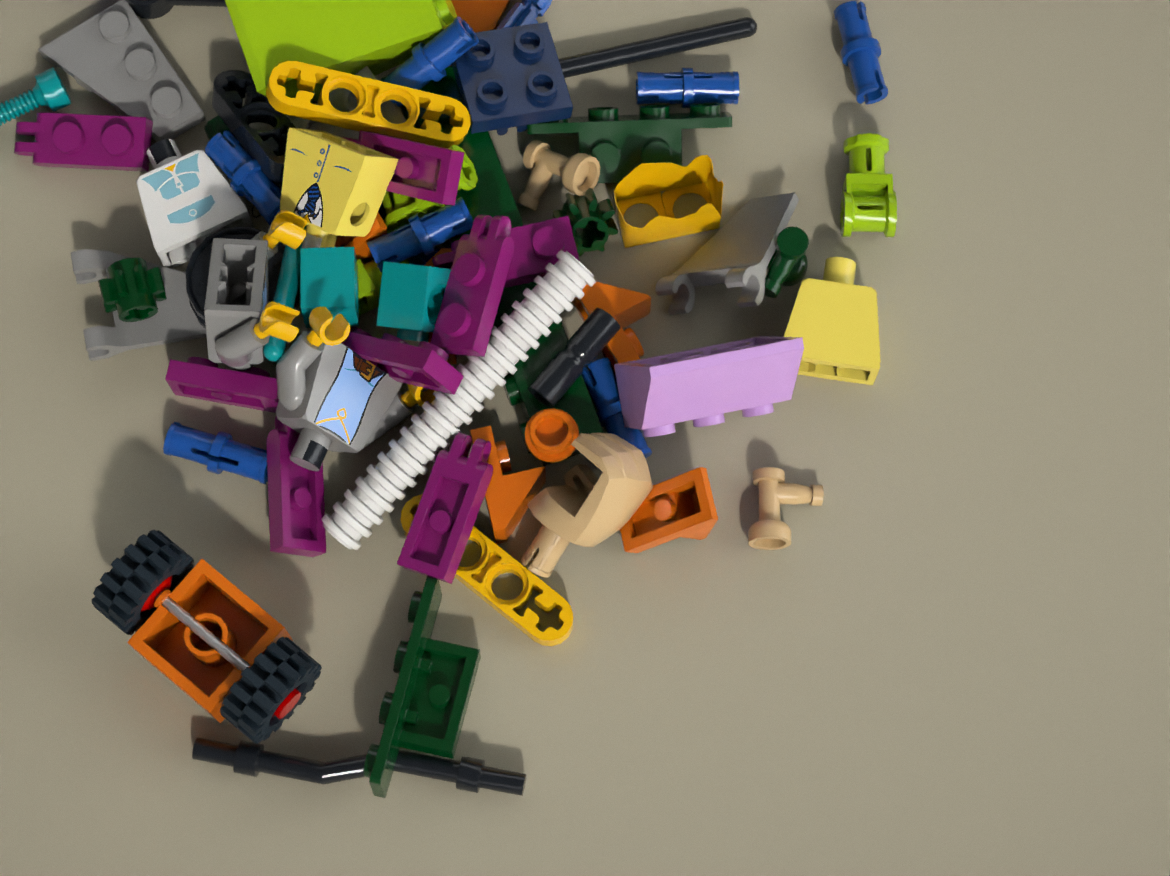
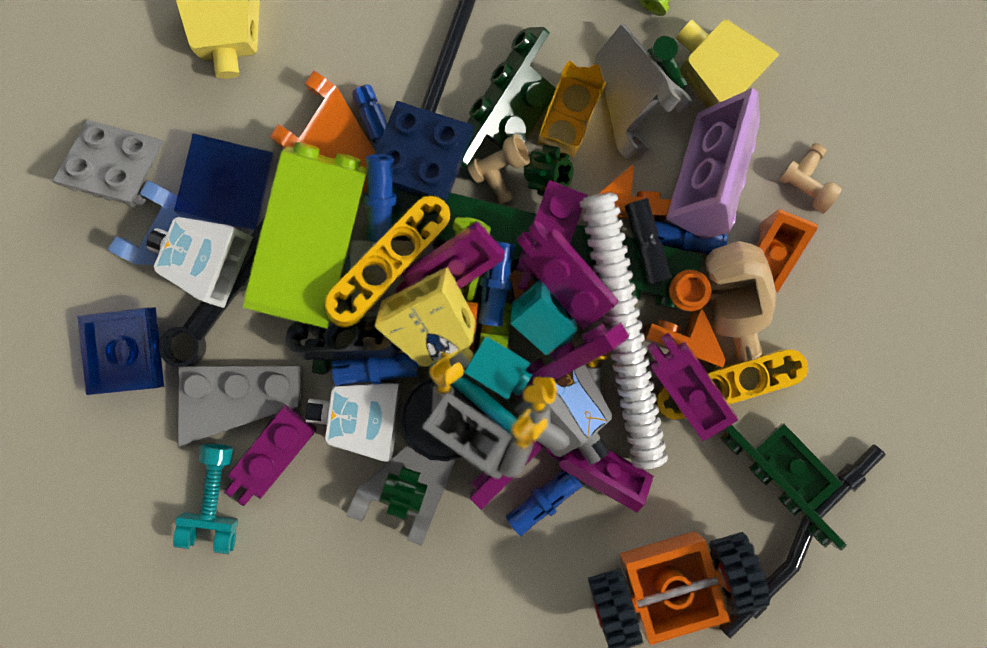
camera: 60 degrees left, 15 degrees up
blue pin [636,68,739,108] -> none

